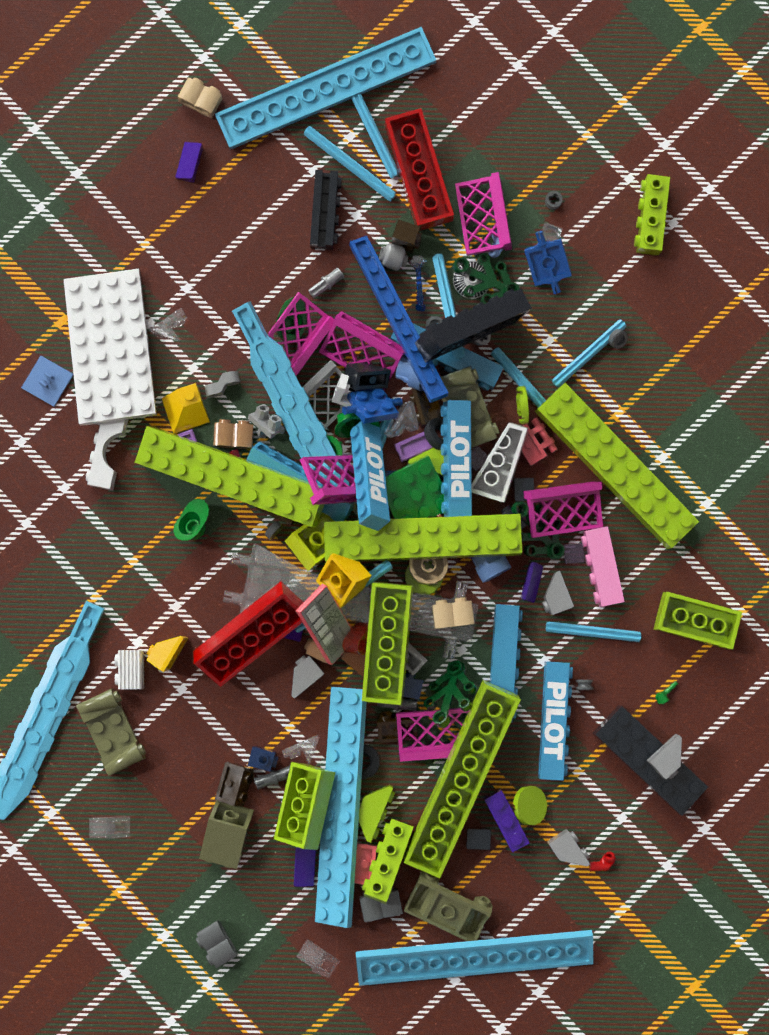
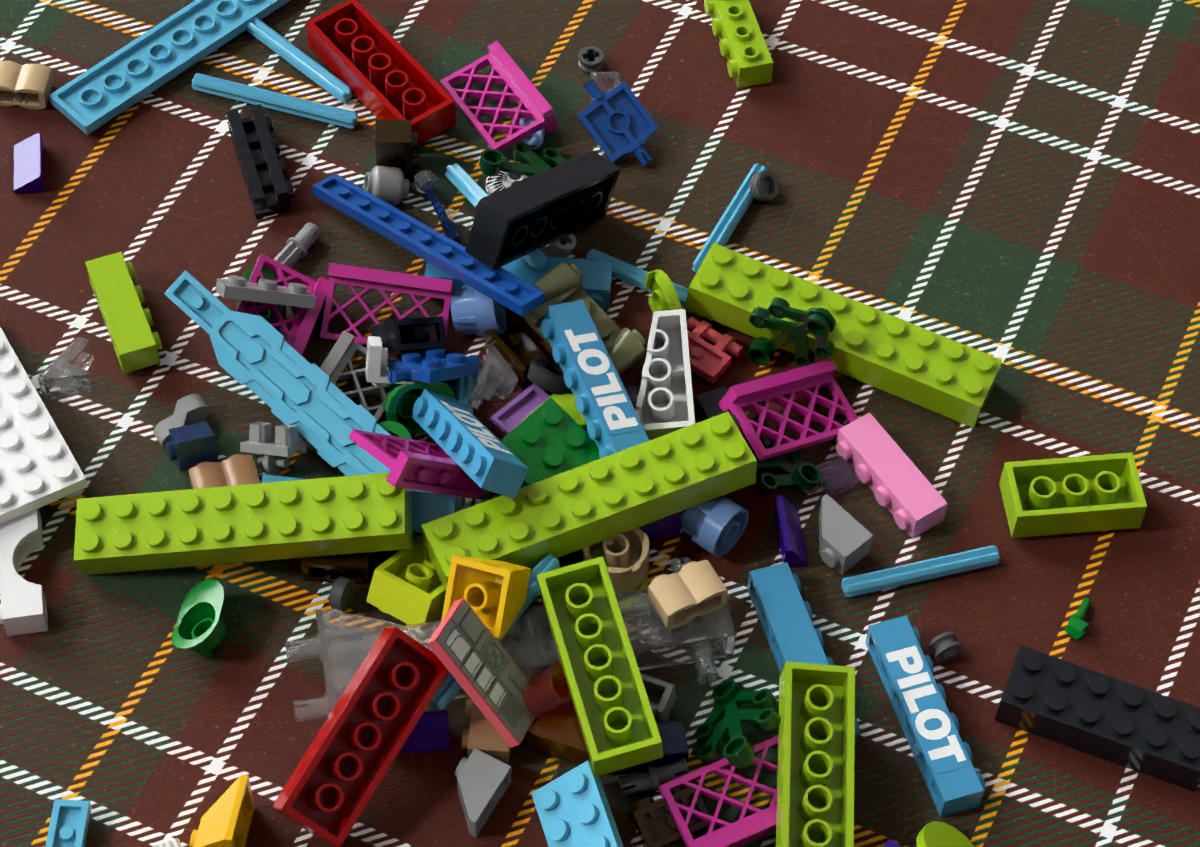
camera: 20 degrees left, 30 degrees down
yellow slope [162,383,210,434] -> none
light grey slope [647,734,682,779] -> none
none -> lime brick [85,251,163,374]
none -> brick [165,421,218,472]
none -> light grey plate [215,275,316,309]
none -> dark green plant [747,297,836,367]

